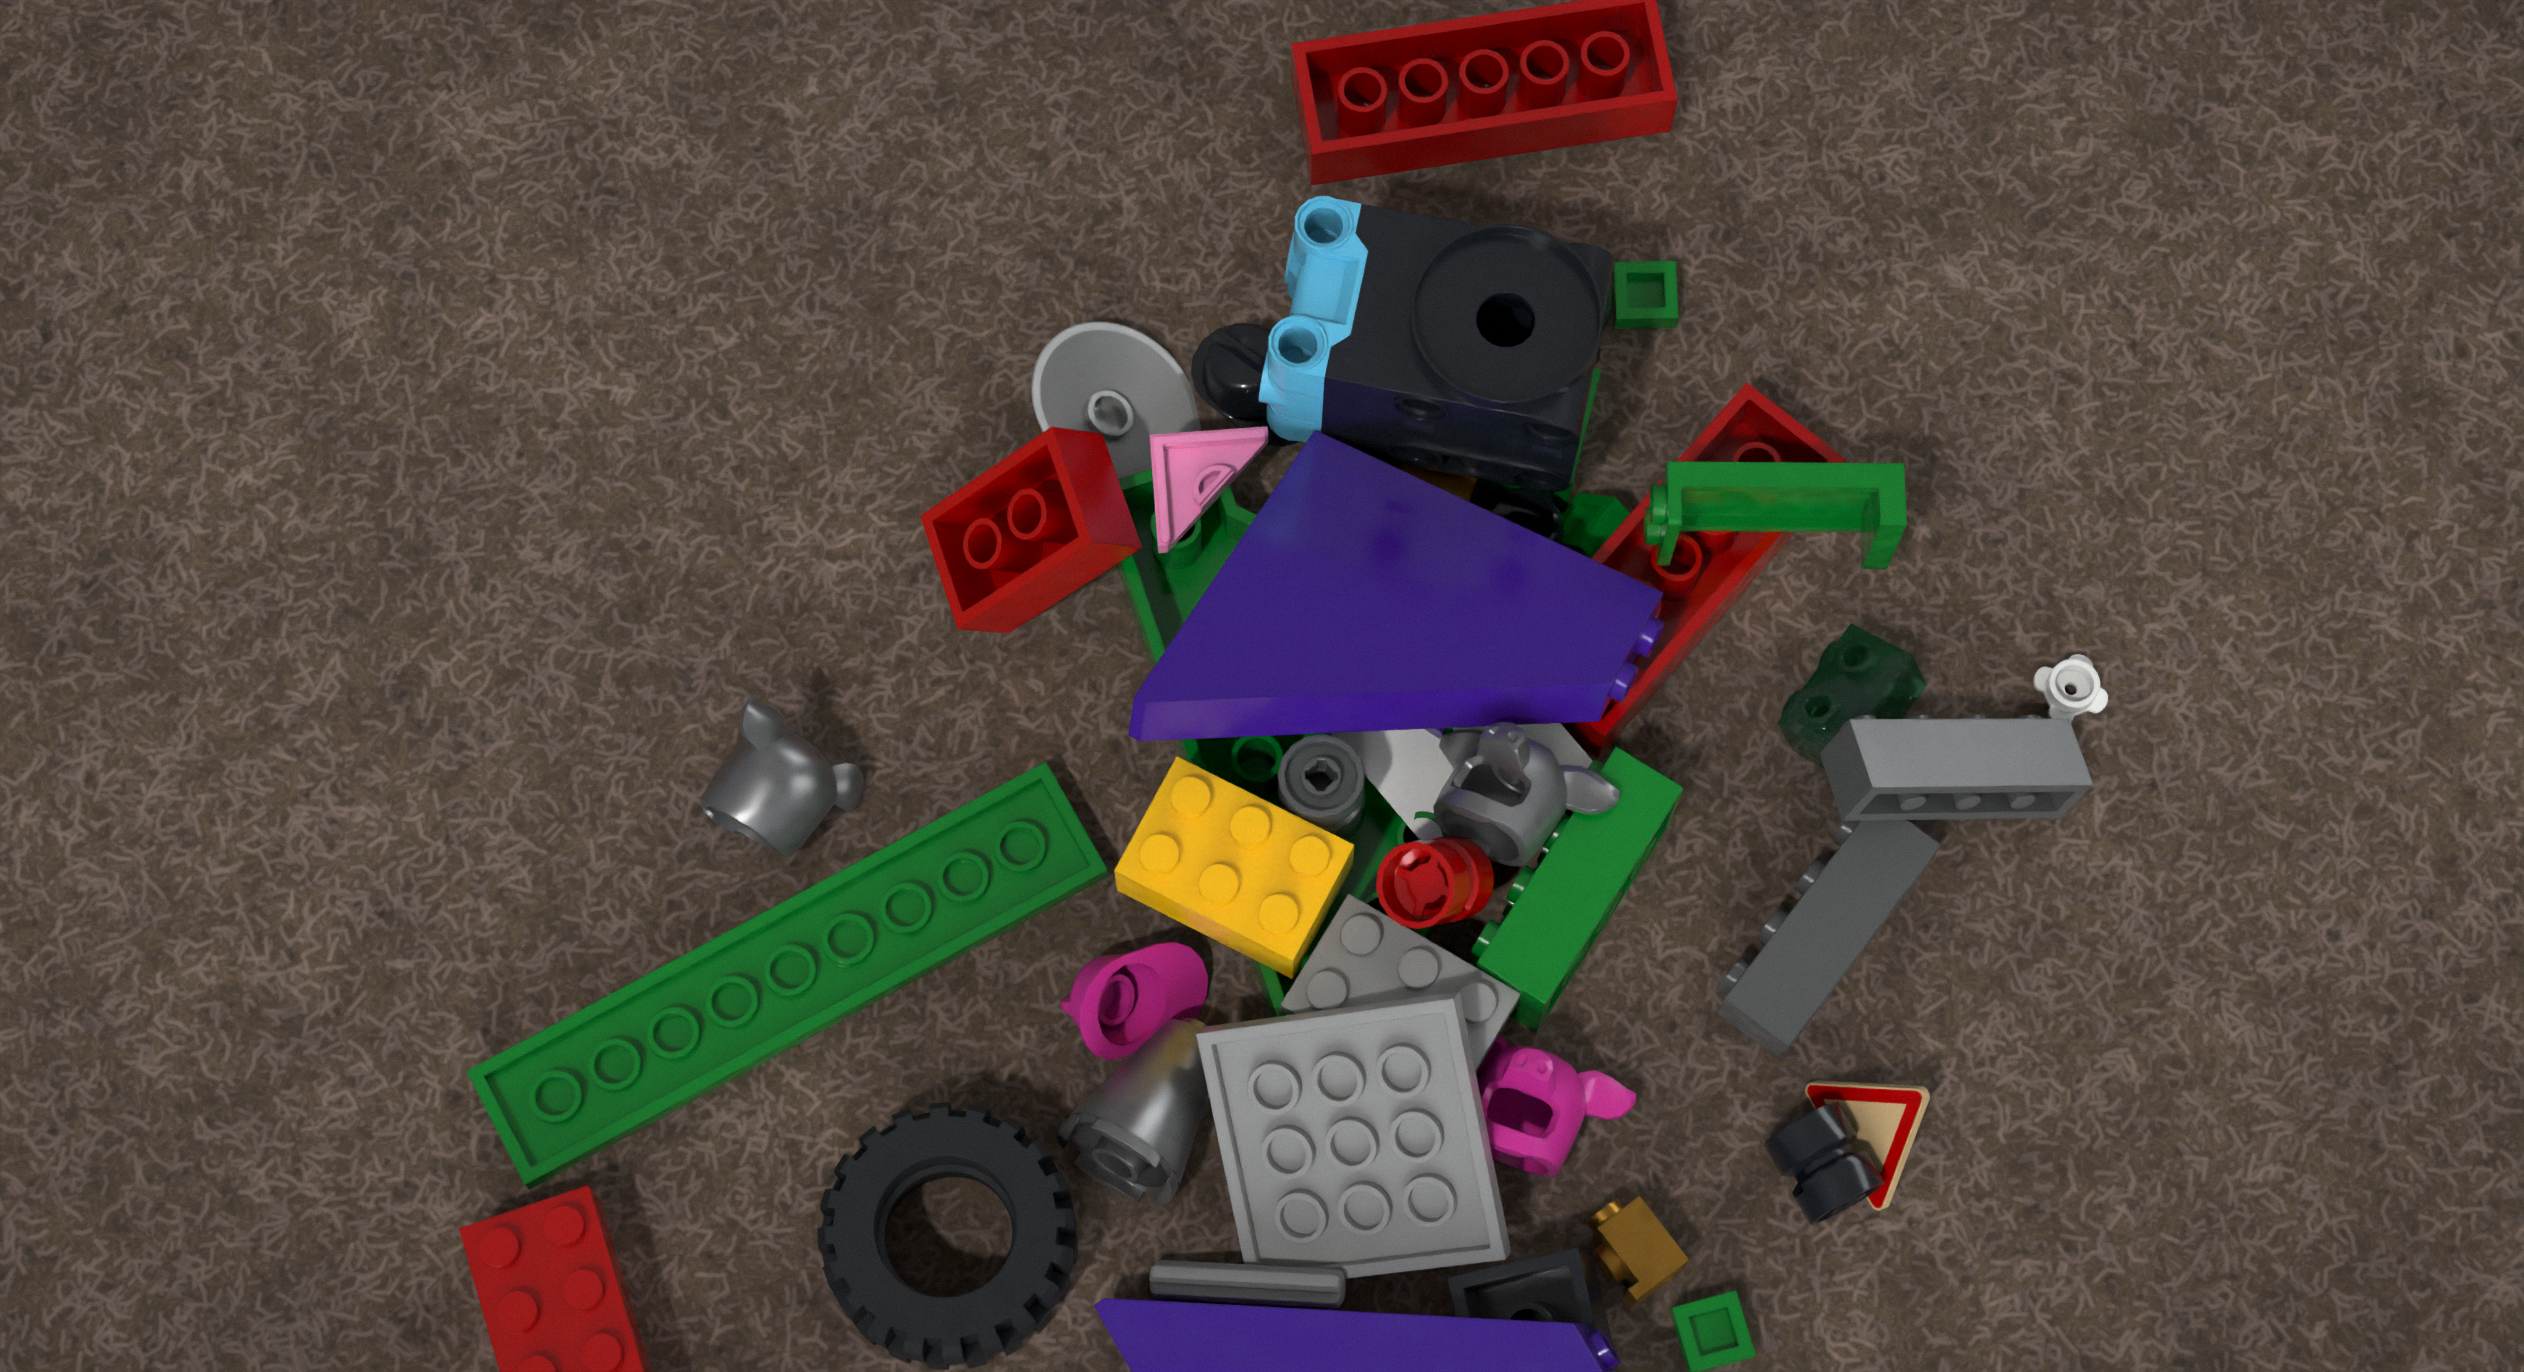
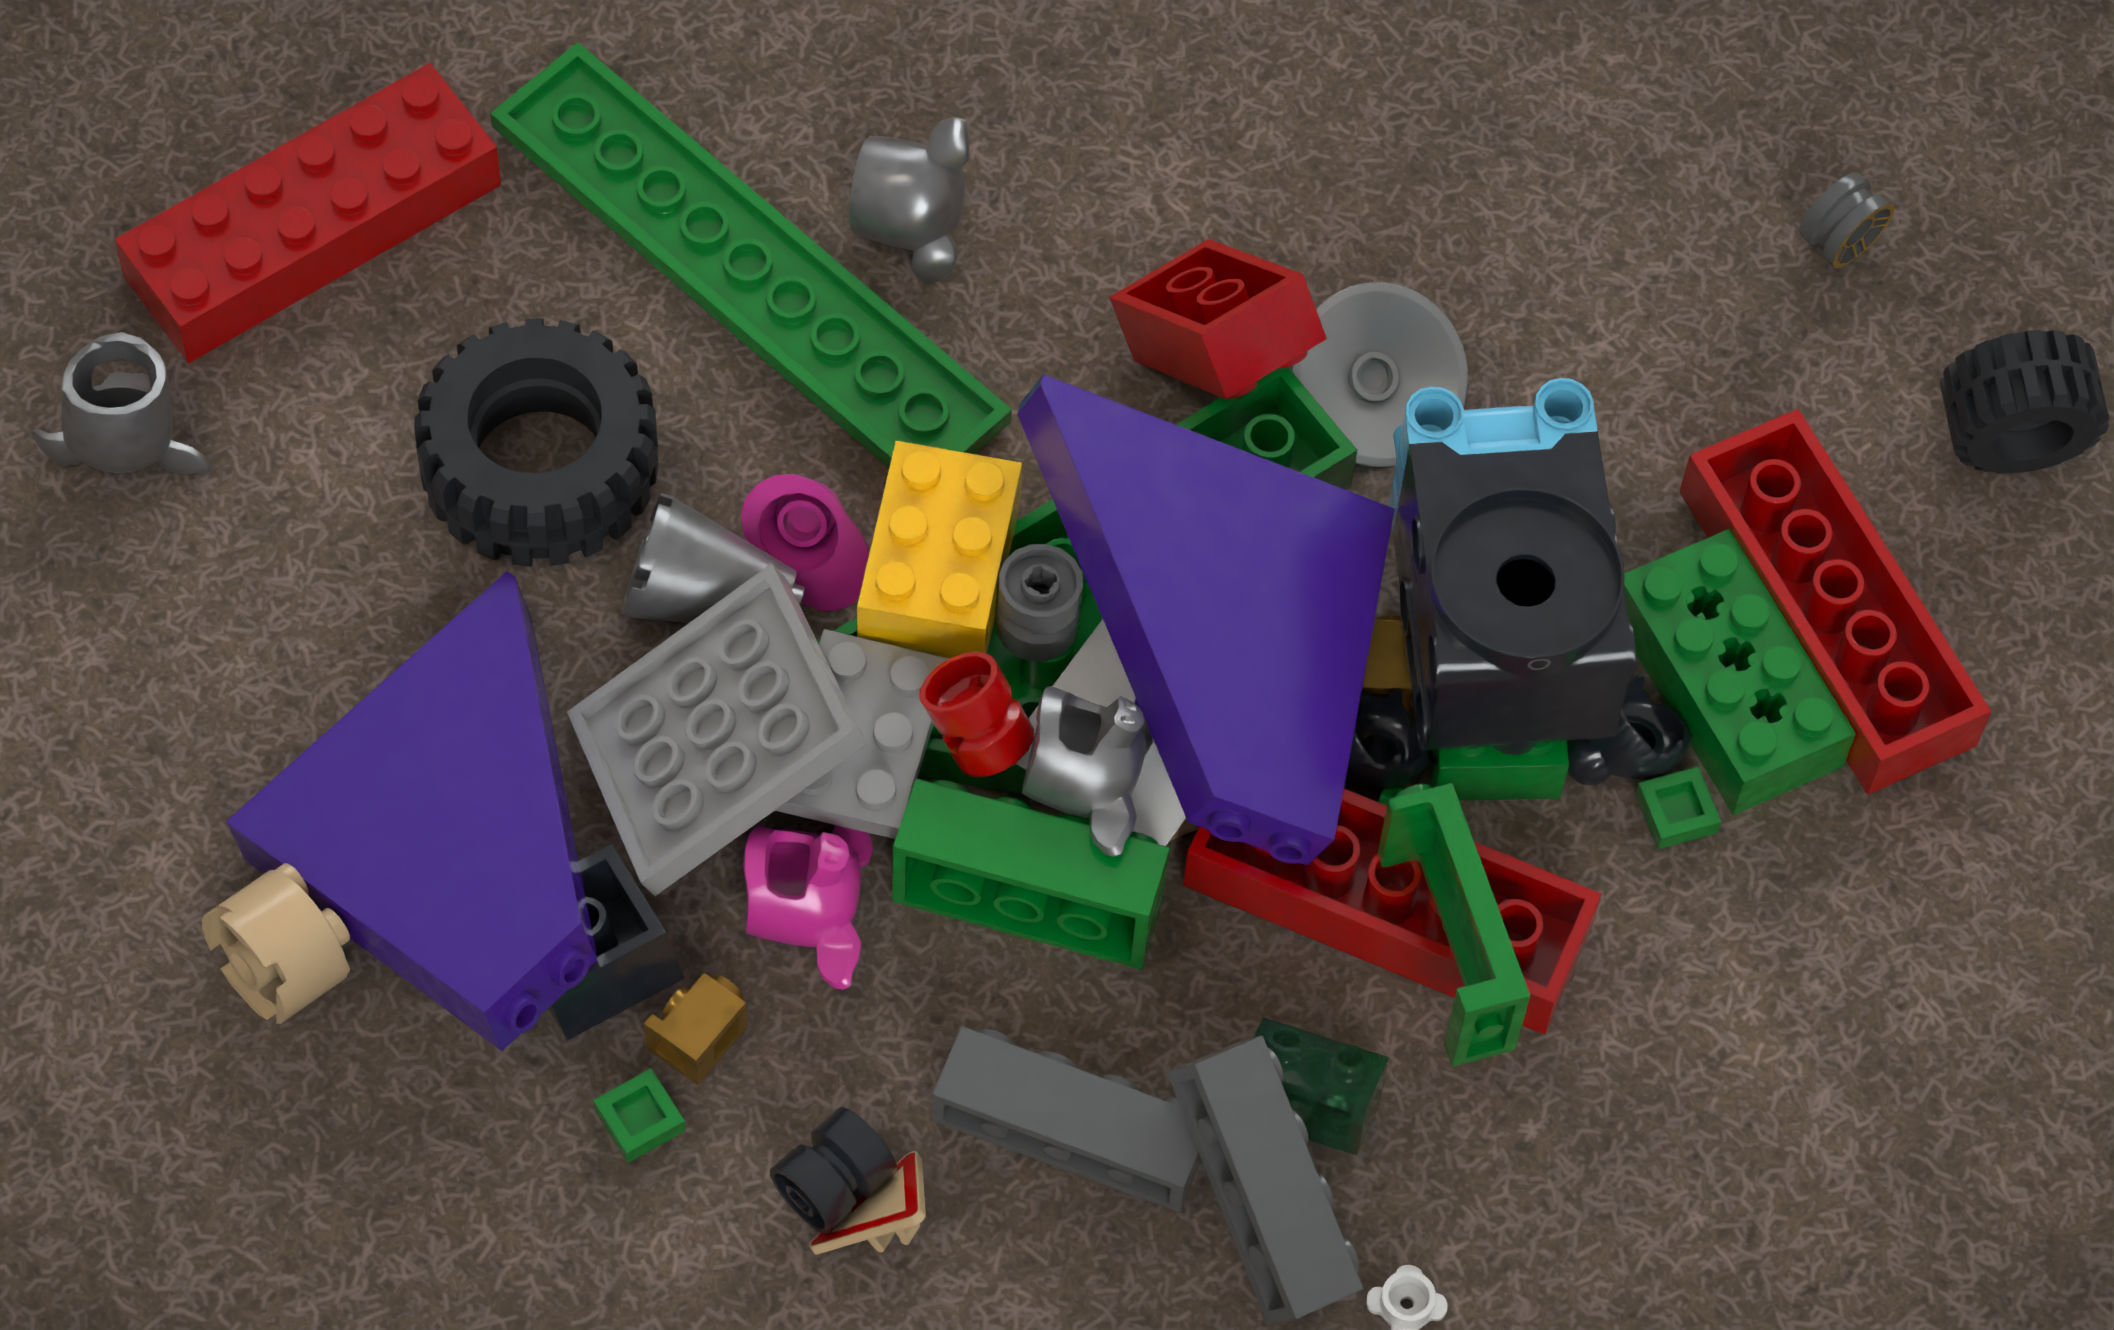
camera: 70 degrees right, 10 degrees down
light grey axle [1149,1260,1346,1309] -> none
bright pink tile [1150,426,1268,553] -> none
none -> green brick [1623,529,1856,815]

